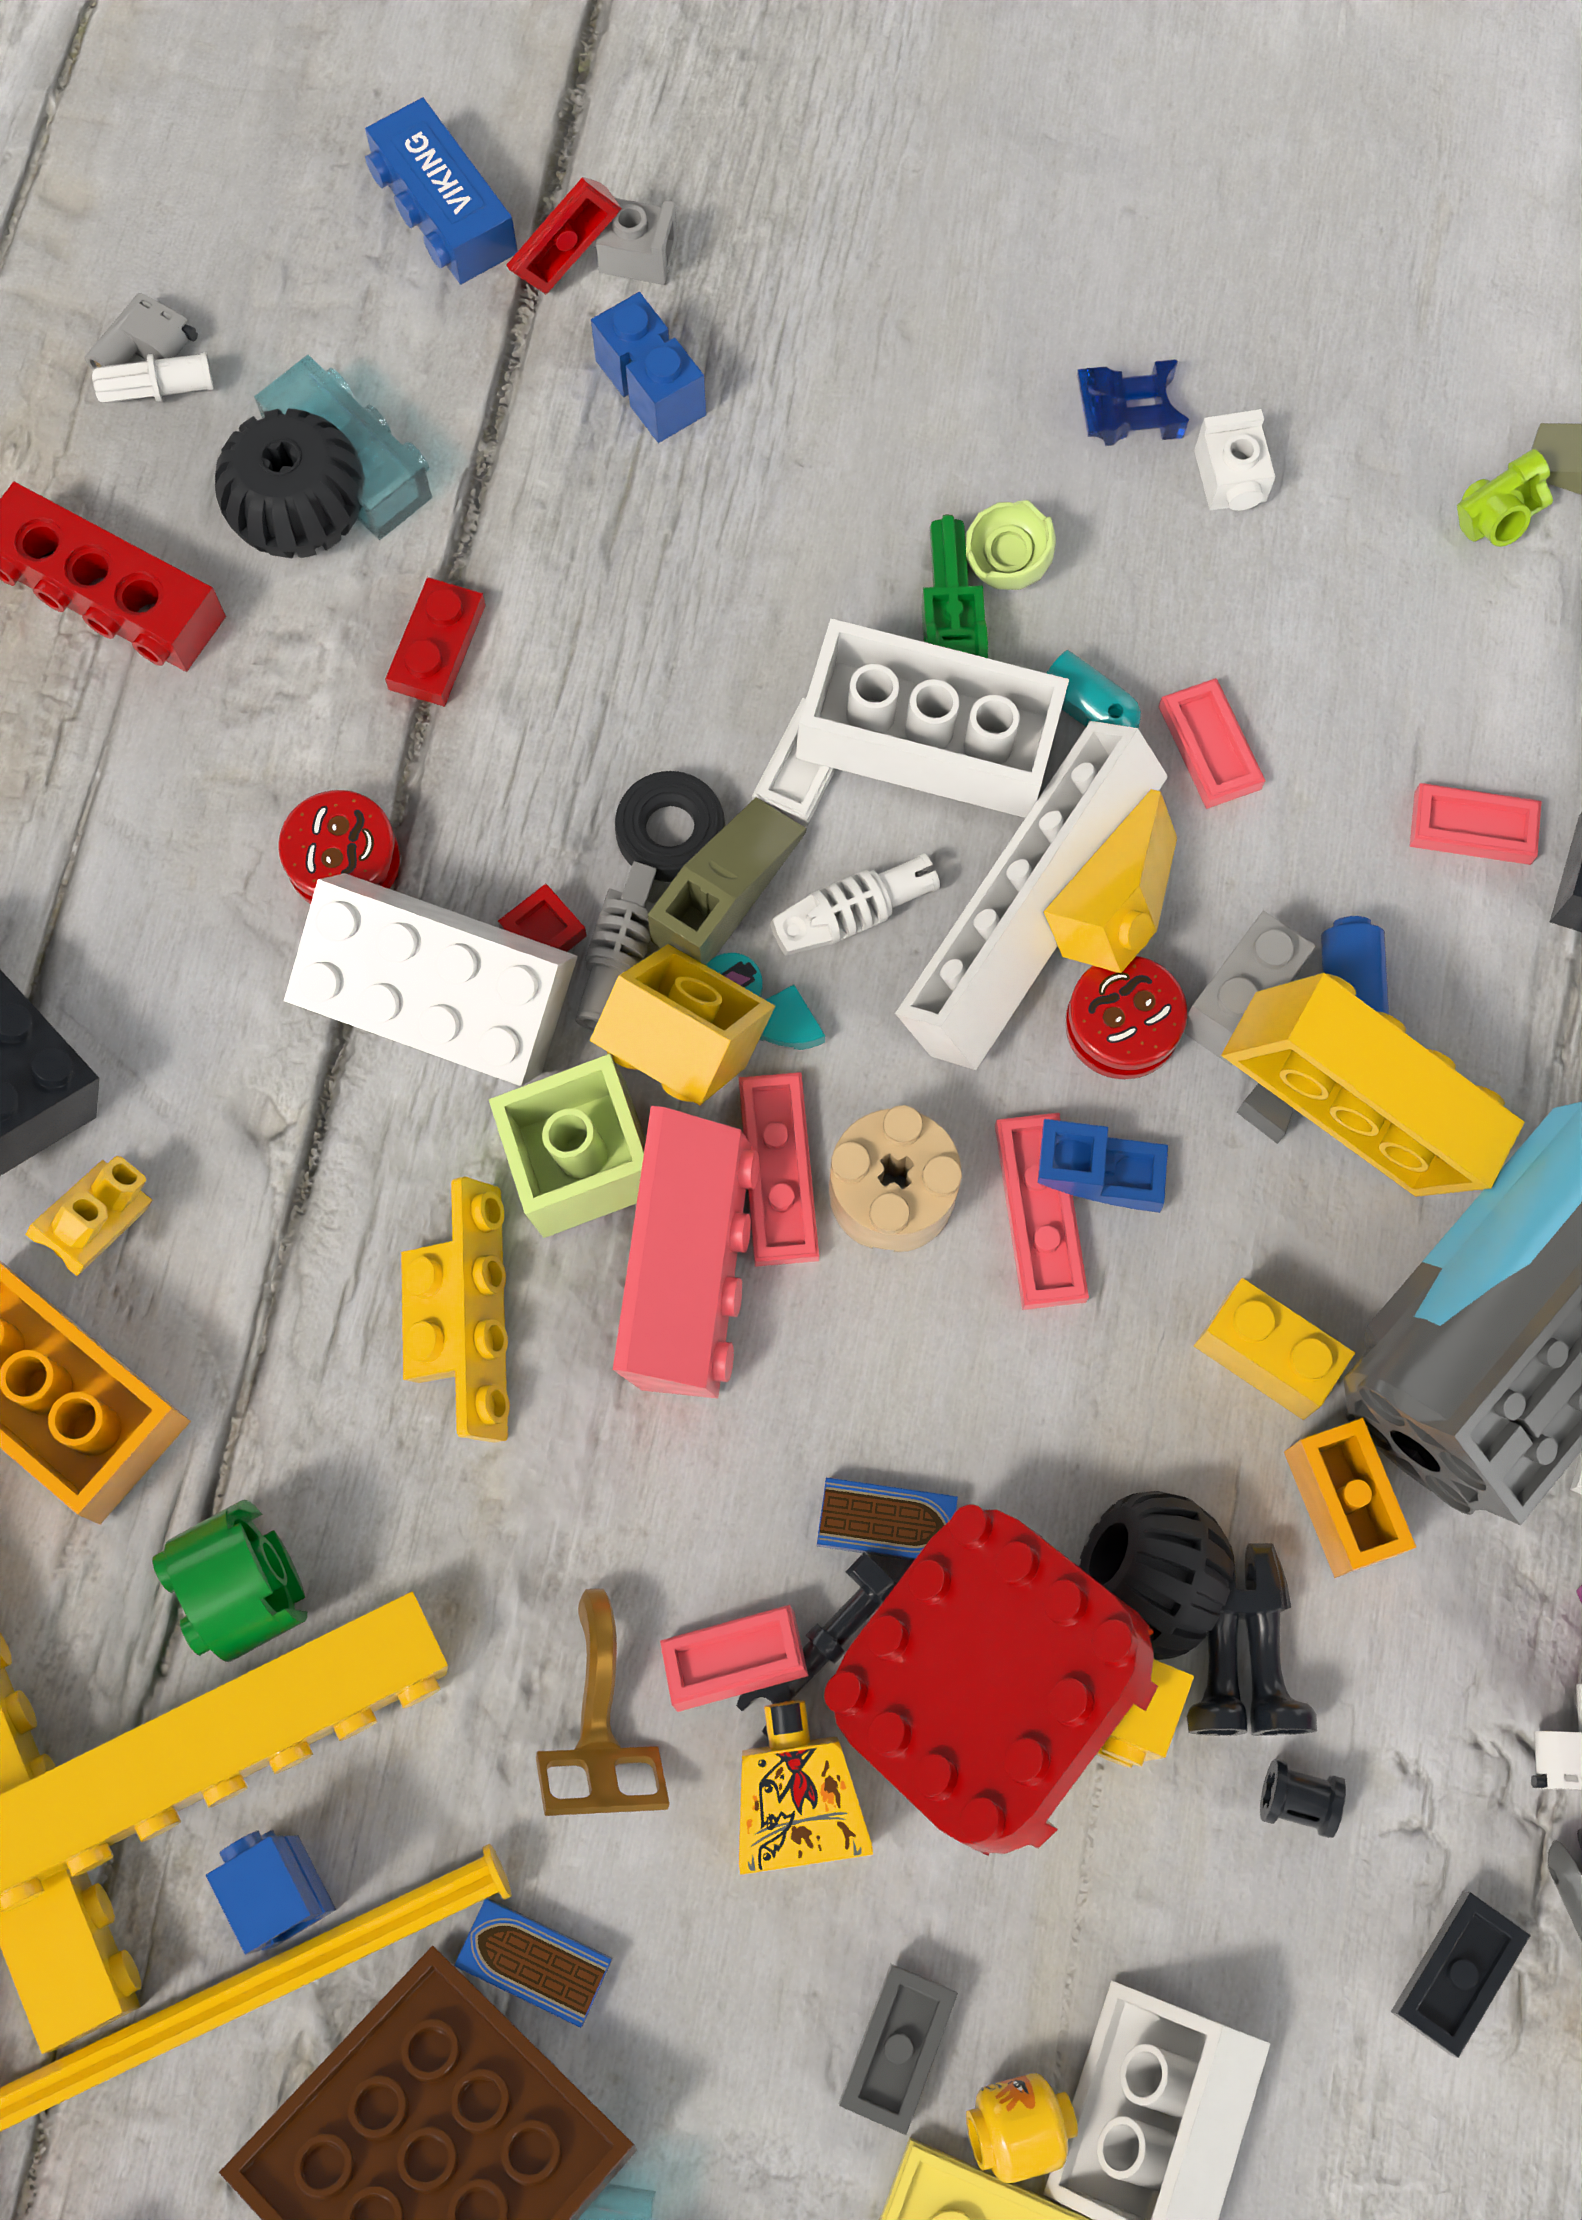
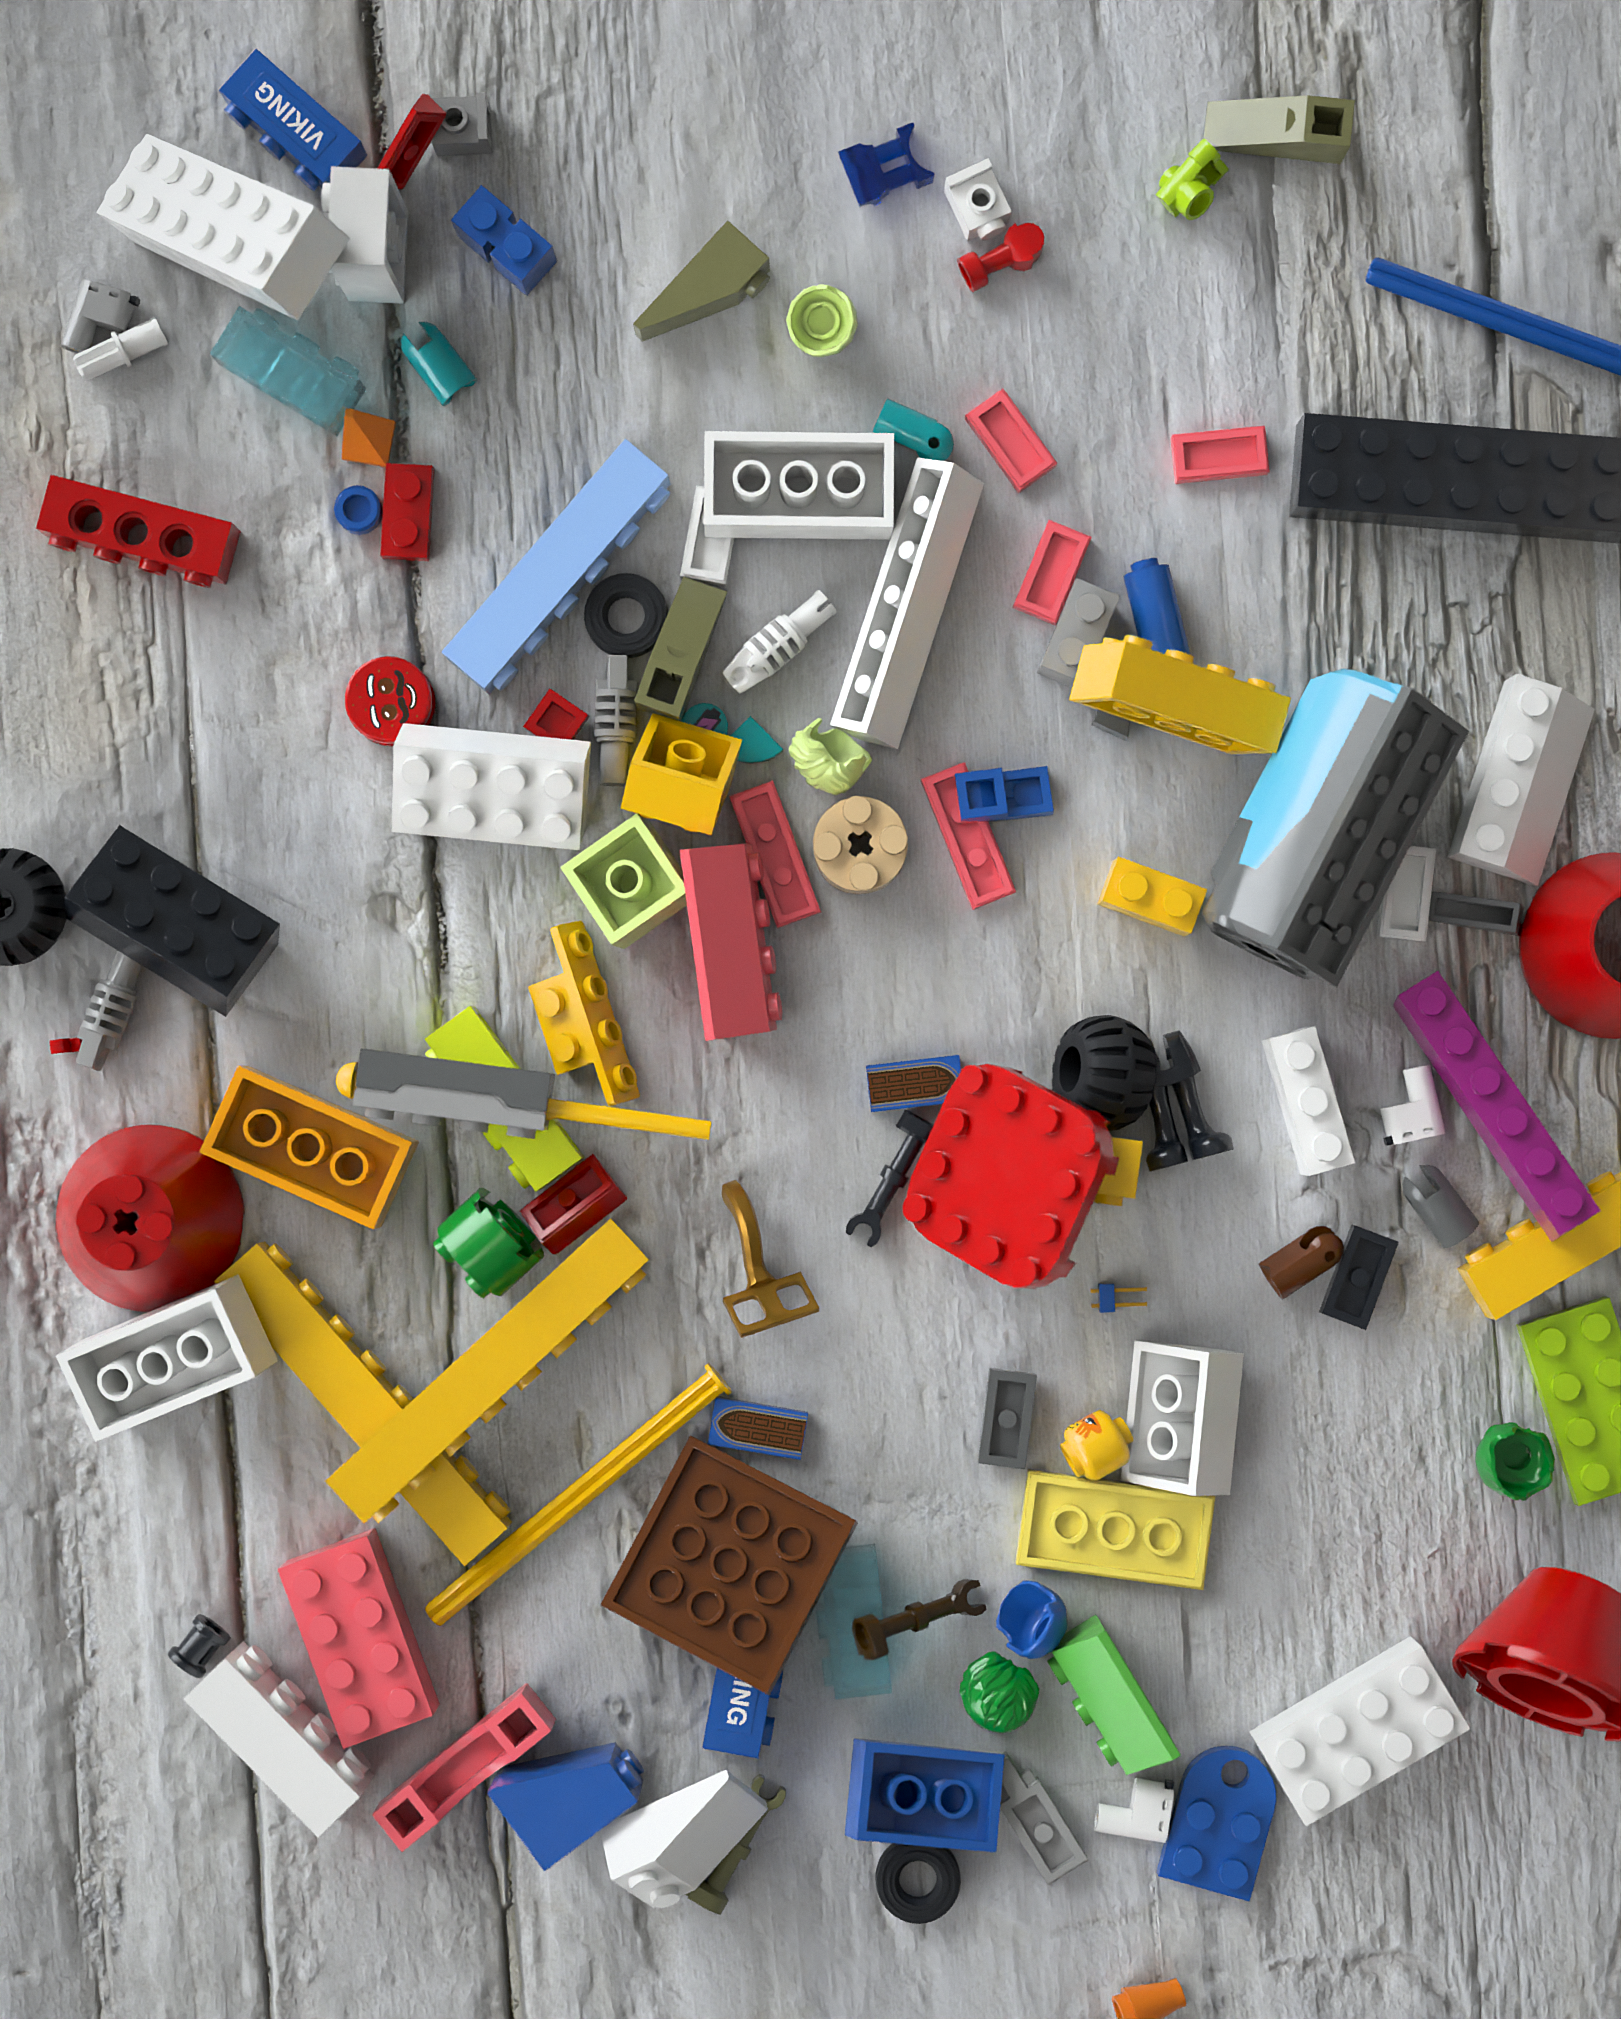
camera: 10 degrees left, 15 degrees up
yellow hips [25,1156,153,1276] -> none
blue piece [205,1830,336,1955] -> none
black wheel [215,408,365,558] -> none
coral tile [660,1605,808,1712] -> none
yellow torso [739,1700,873,1875] -> none
green connector [921,514,988,658] -> none
yellow slope [1044,789,1177,973] -> none
red head [1065,956,1187,1080] -> none
black bush [1260,1759,1346,1838] -> none
light orange brick [1284,1418,1417,1578] -> none
none -> white brick [96,134,350,320]
none -> white brick [322,167,409,304]
none -> blue tile [334,485,383,535]
none -> piece [336,1048,712,1140]
none -> orange slope [341,408,396,468]
none -> teal piece [401,322,478,406]
none -> neon yellow brick [425,1006,585,1192]
none -> light blue brick [442,438,670,695]
none -> red slope [519,1154,627,1255]
none -> olive slope [633,220,770,342]
none -> yellowish green hair [789,718,872,795]
none -> red leg [957,223,1045,292]
none -> coral tile [1013,520,1092,625]
none -> piece [1090,1283,1147,1313]
none -> reddish brown piece [1258,1226,1344,1300]
none -> white brick [1261,1026,1355,1176]

